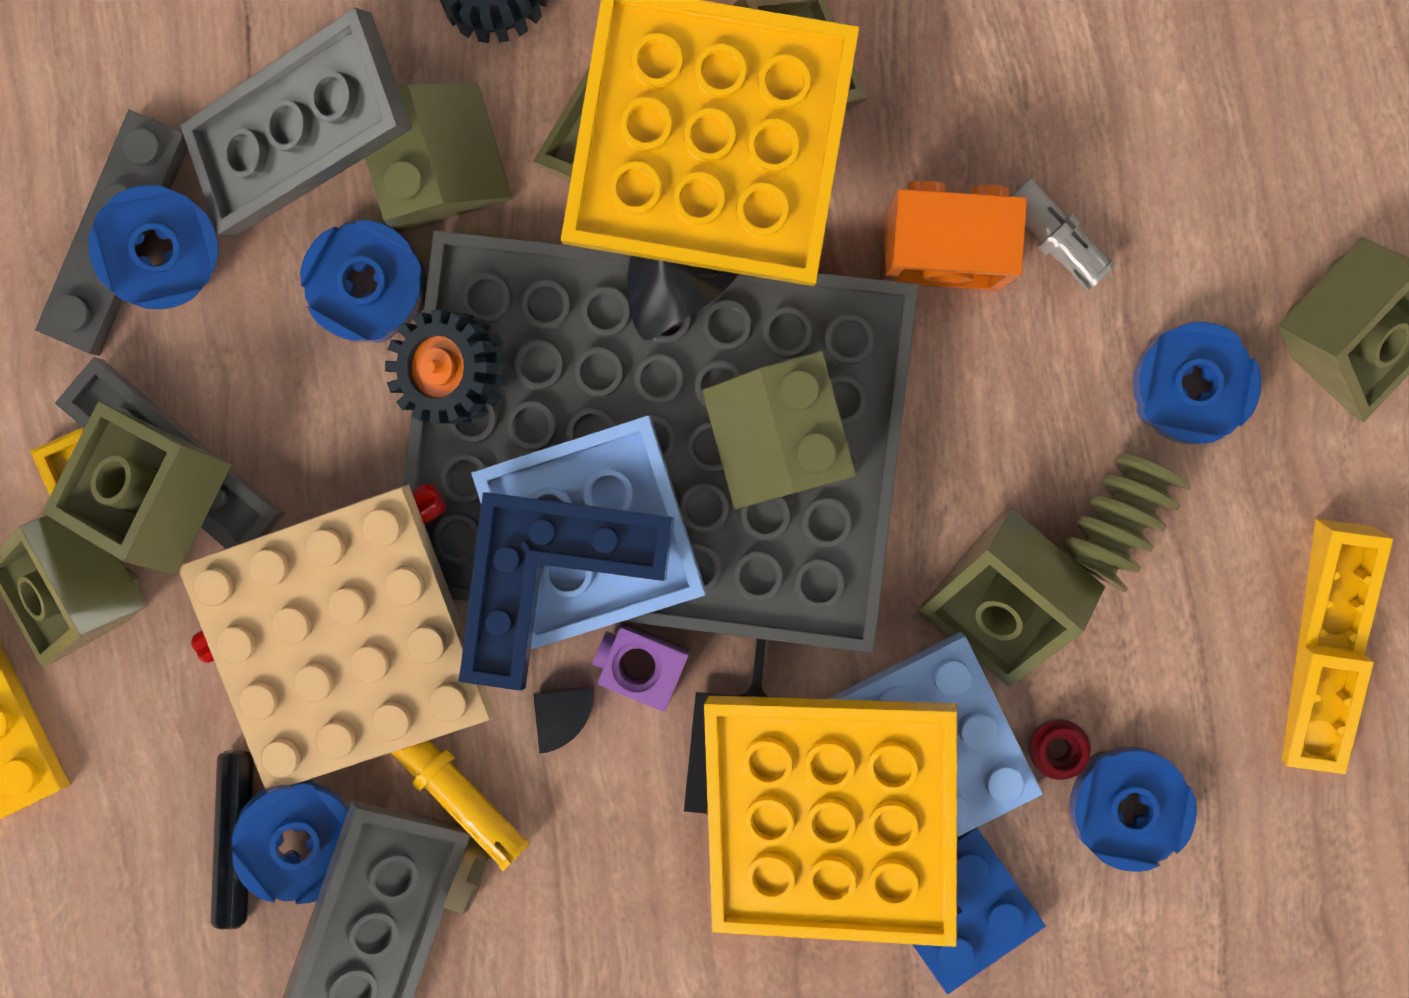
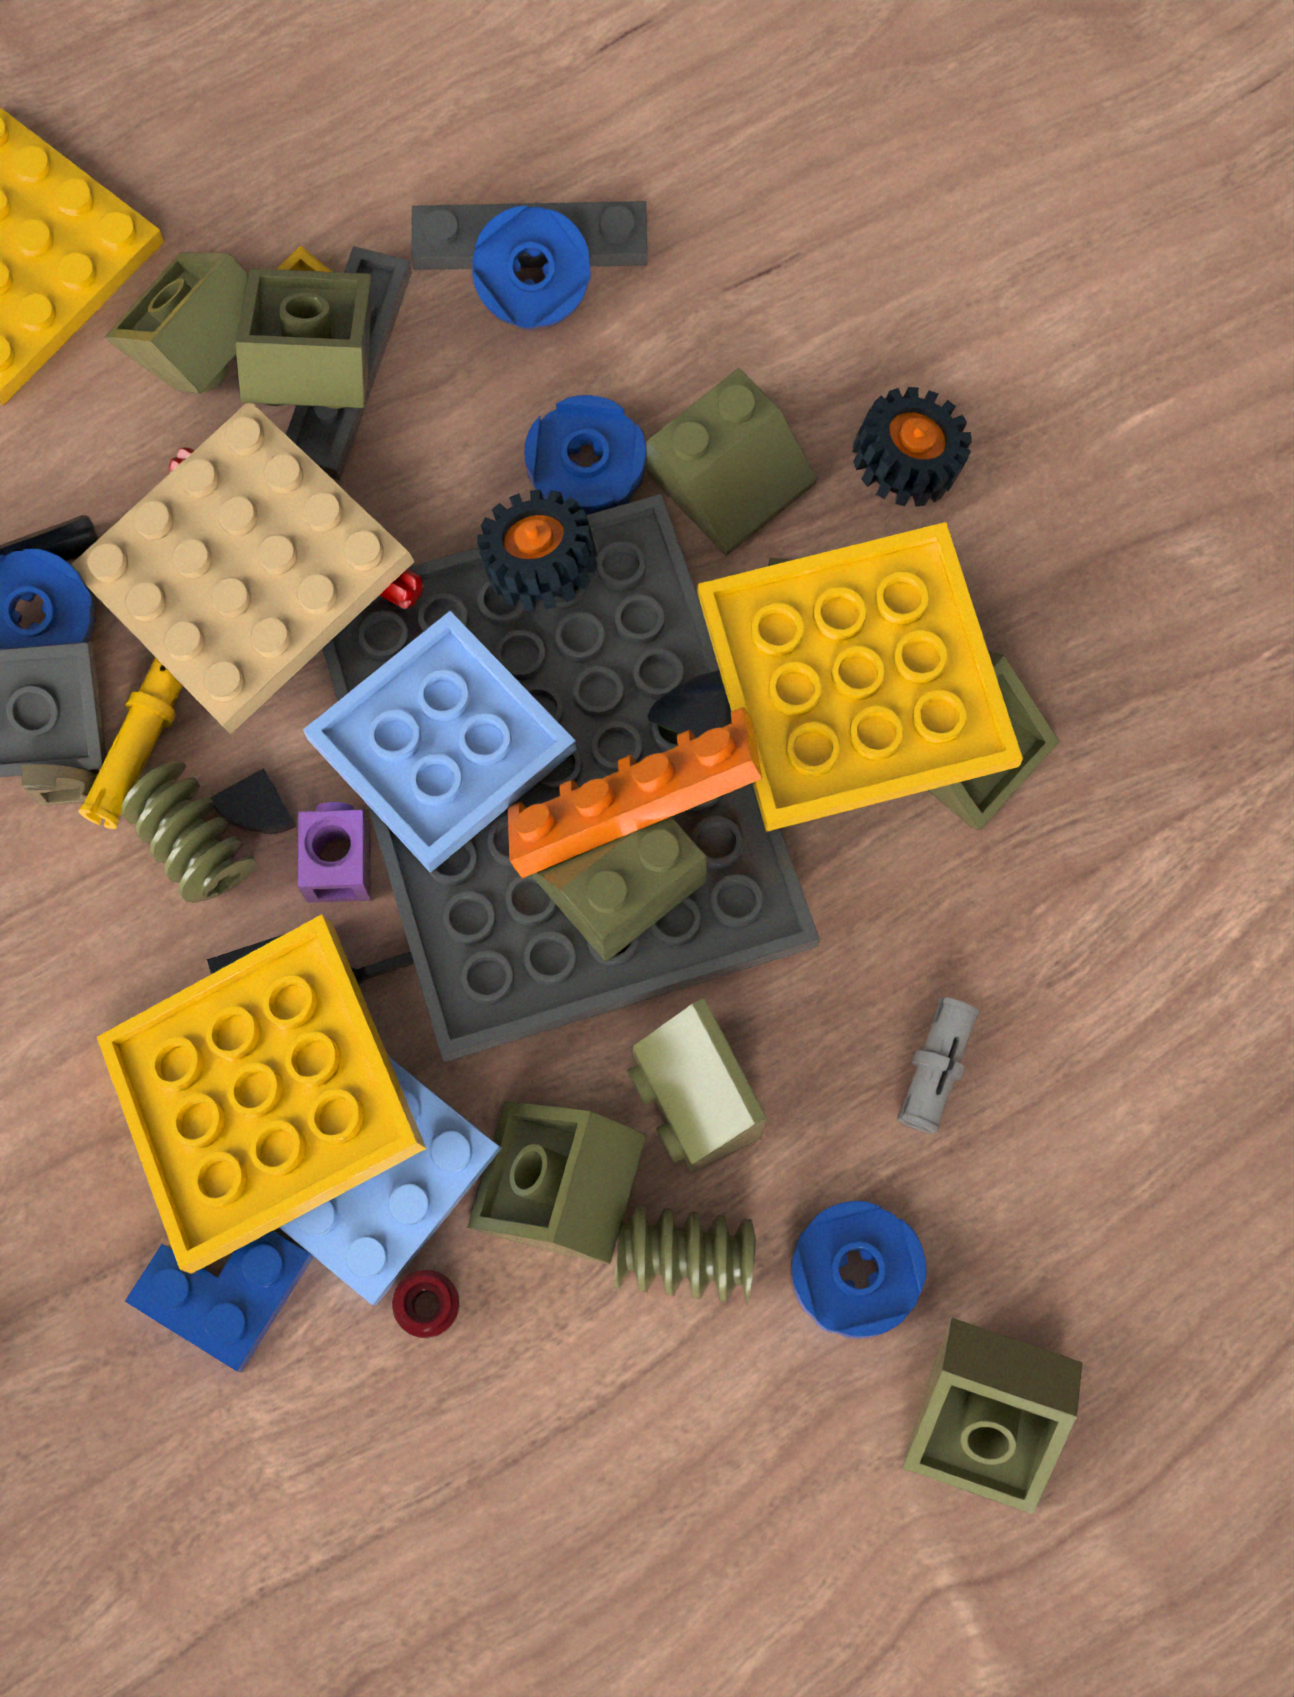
camera: 65 degrees right, 15 degrees down
plate [180,8,412,237] -> none
dark blue plate [459,492,674,691] -> none
orange brick [880,181,1027,291] -> none
blue plate [1070,747,1197,872] -> none
yellow slope [1281,518,1393,774] -> none
none -> olive piece [121,761,258,903]
none -> orange hinge [508,707,762,878]
none -> slope [627,998,767,1174]

